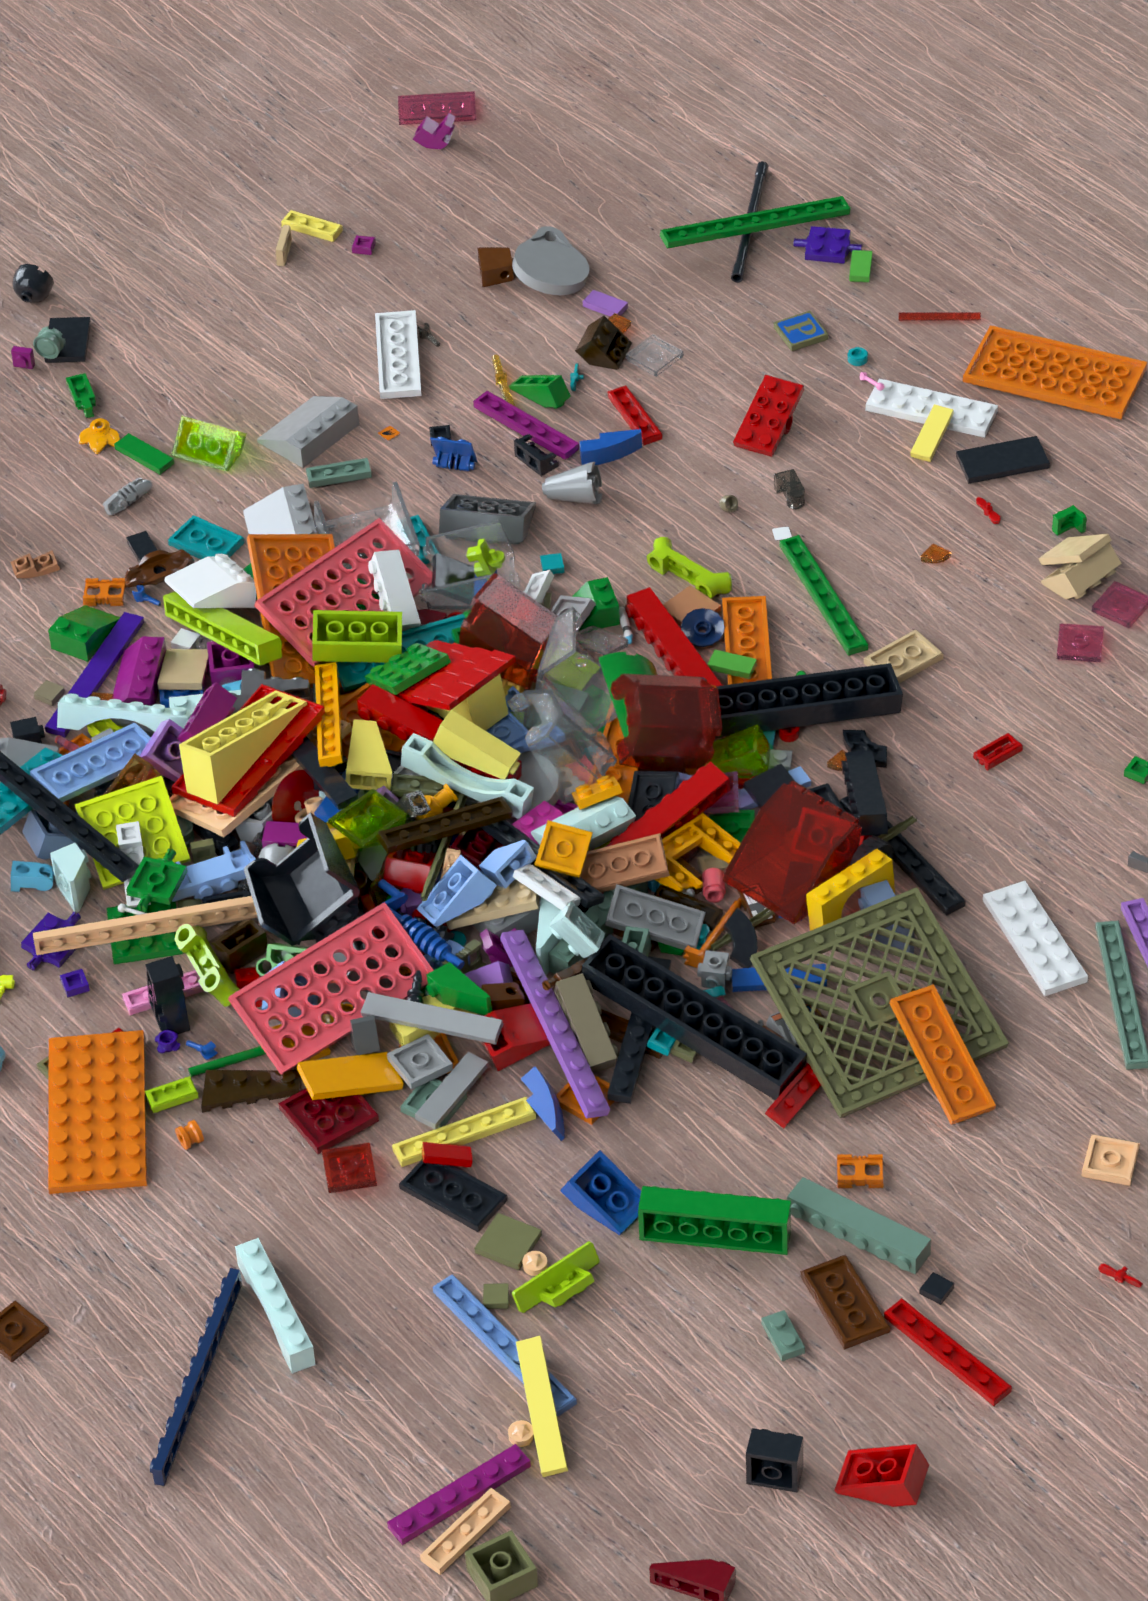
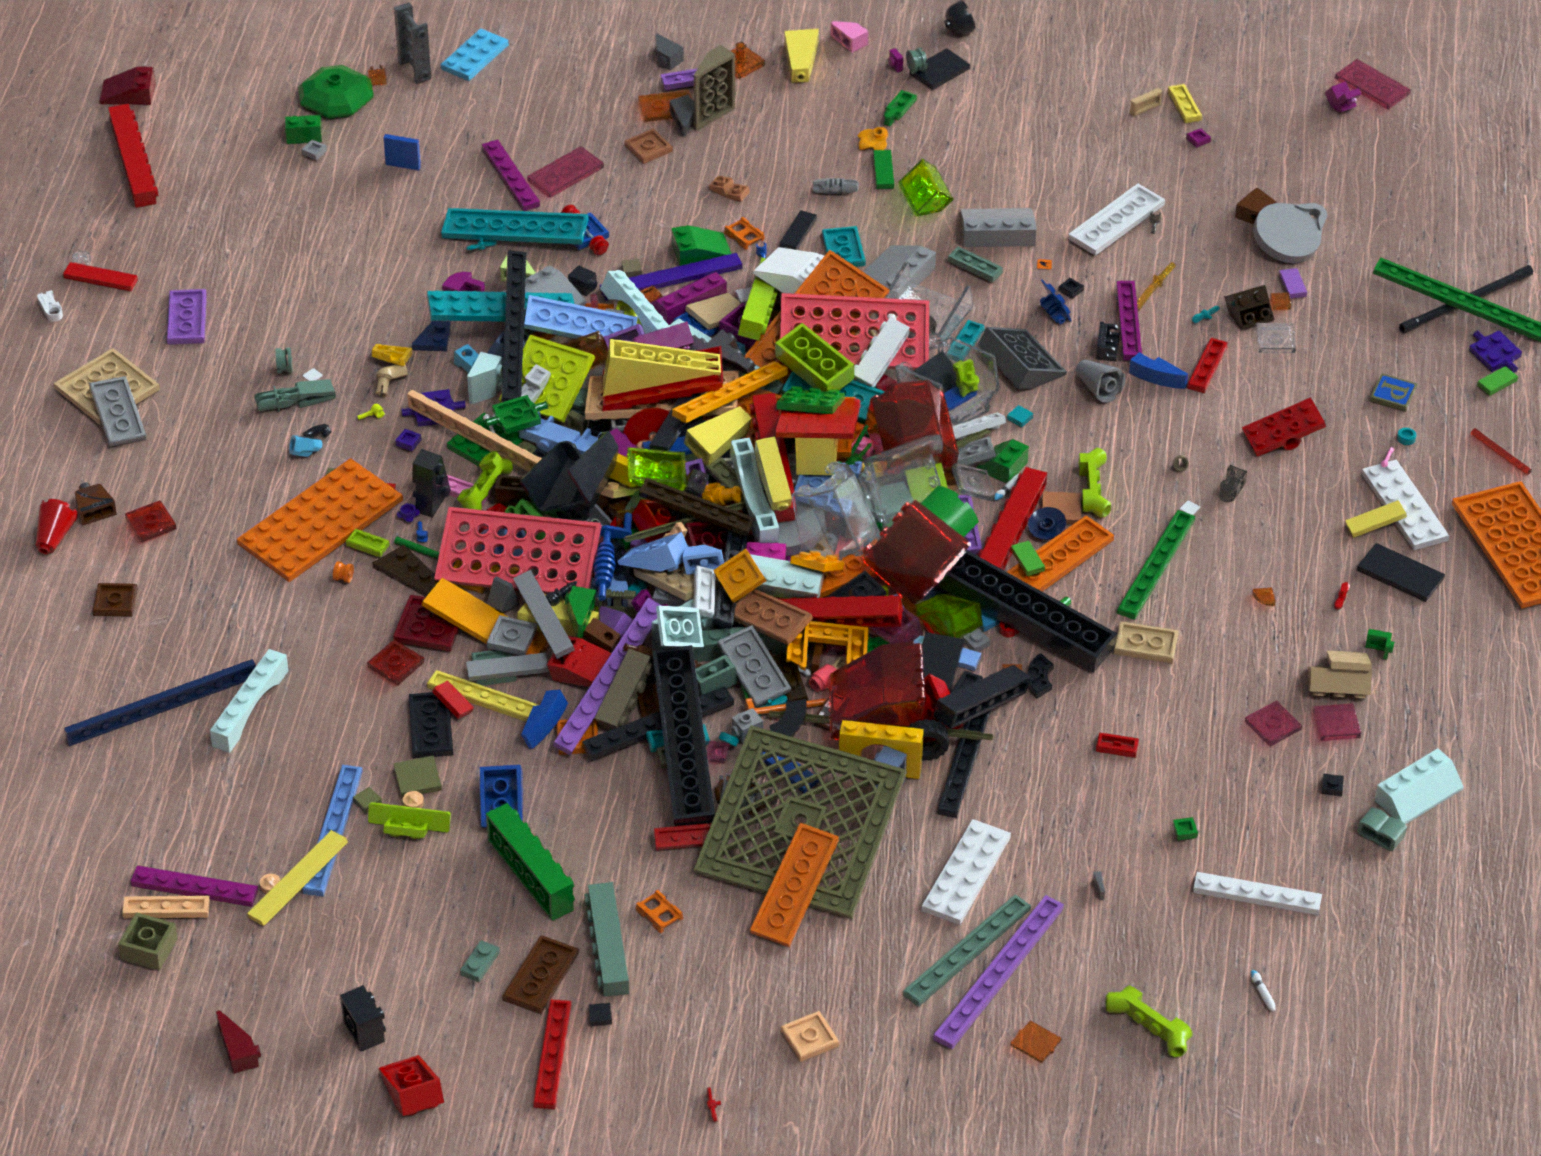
camera: 45 degrees right, 0 degrees up
reddish brown piece [125,549,195,588] -> none
green slope [509,375,571,409] -> none

